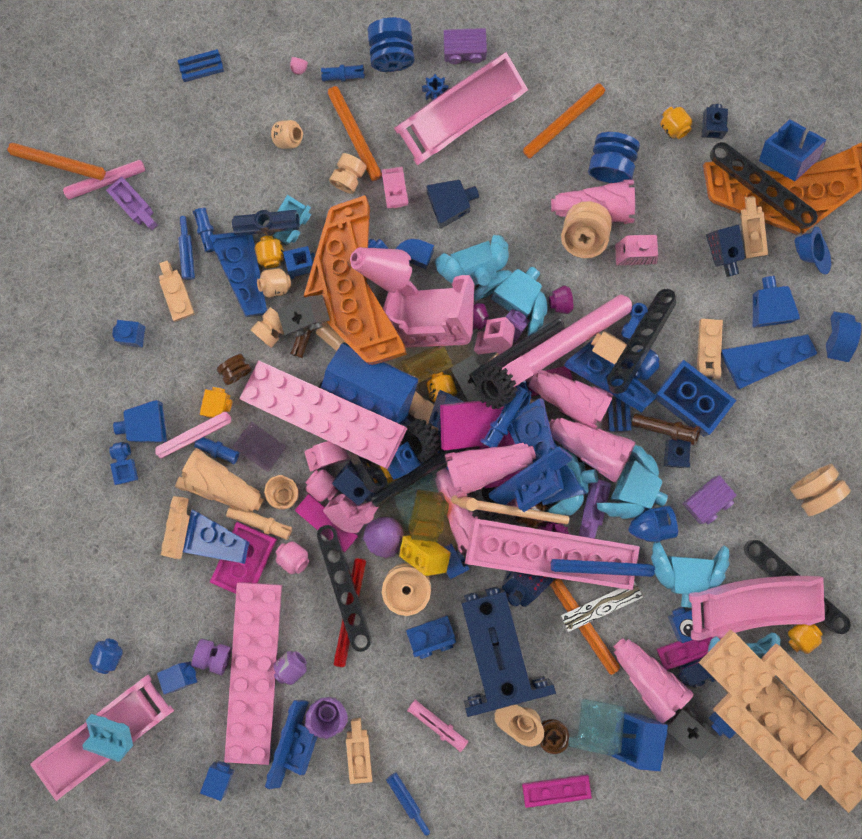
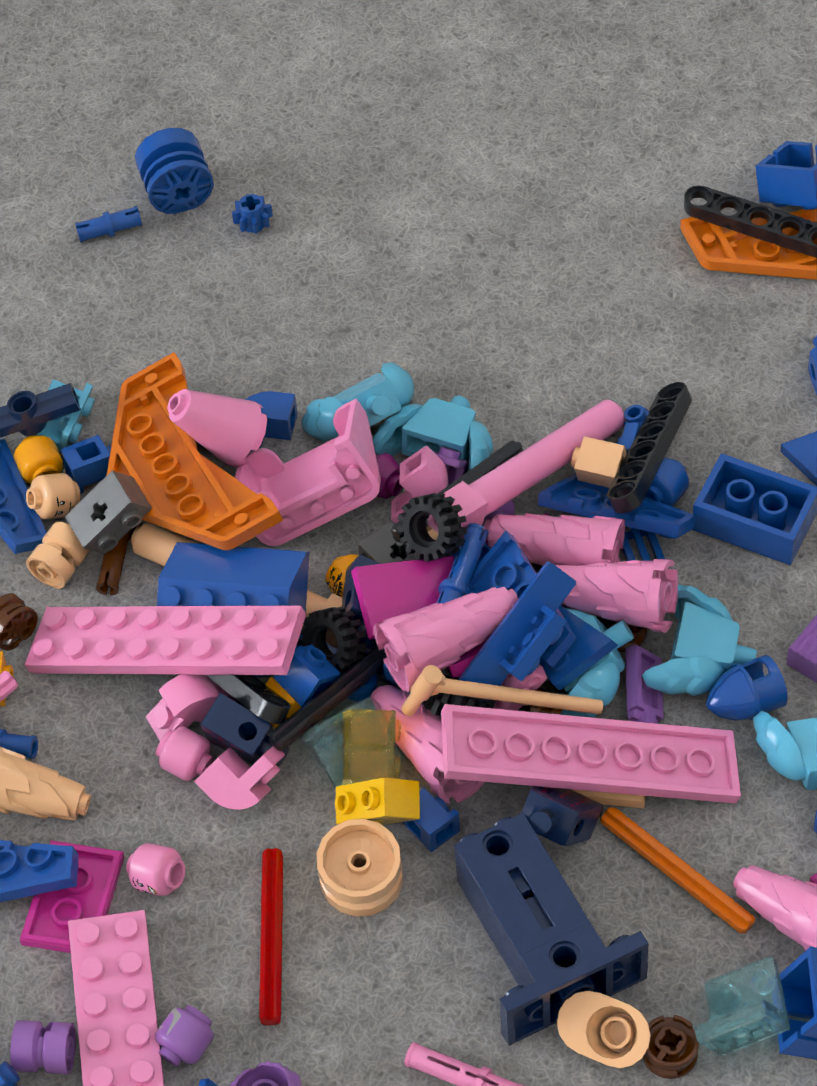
camera: 10 degrees left, 30 degrees down
light nougat pin [226,505,292,540] -> none
clear purple plate [232,421,287,472] -> none
light nougat hair [264,475,299,510] -> none
light nougat head [271,120,303,149] -> none
bright pink hinge [290,57,308,75] -> none
dark pink tile [295,494,358,553] -> none
black beam [317,525,372,652] -> none
orange axle [328,86,382,181] -> none
light nougat wheel [329,153,367,194] -> none
medium lavender hair [363,517,404,559] -> none
bright pink brick [382,167,408,208] -> none
bright pink windscreen [394,52,528,165] -> none
clear yellow piece [401,346,453,383] -> none
blue bracket [406,615,456,659] -> none
dark blue torso [426,180,479,229] -> none
medium lavender brick [443,28,487,64] -> none
orange axle [523,83,605,158] -> none
magenta cone [549,285,574,314] -> none
blue axle [550,559,655,577] -> none
bright pink cone [551,180,635,224] -> none
light nougat wheel [561,201,612,258] -> none
sticker [561,582,643,632] -> none
blue wheel [588,132,640,183] -> none
bright pink torso [615,235,658,265] -> none
reddish brown pin [632,413,701,446] -> none
light orange head [660,107,692,140] -> none
dark blue brick [664,439,691,468] -> none
light nougat plate [697,319,723,380] -> none
dark blue brick [701,104,728,139] -> none
dark blue torso [706,225,745,277] -> none
light nougat hinge [740,196,768,259] -> none

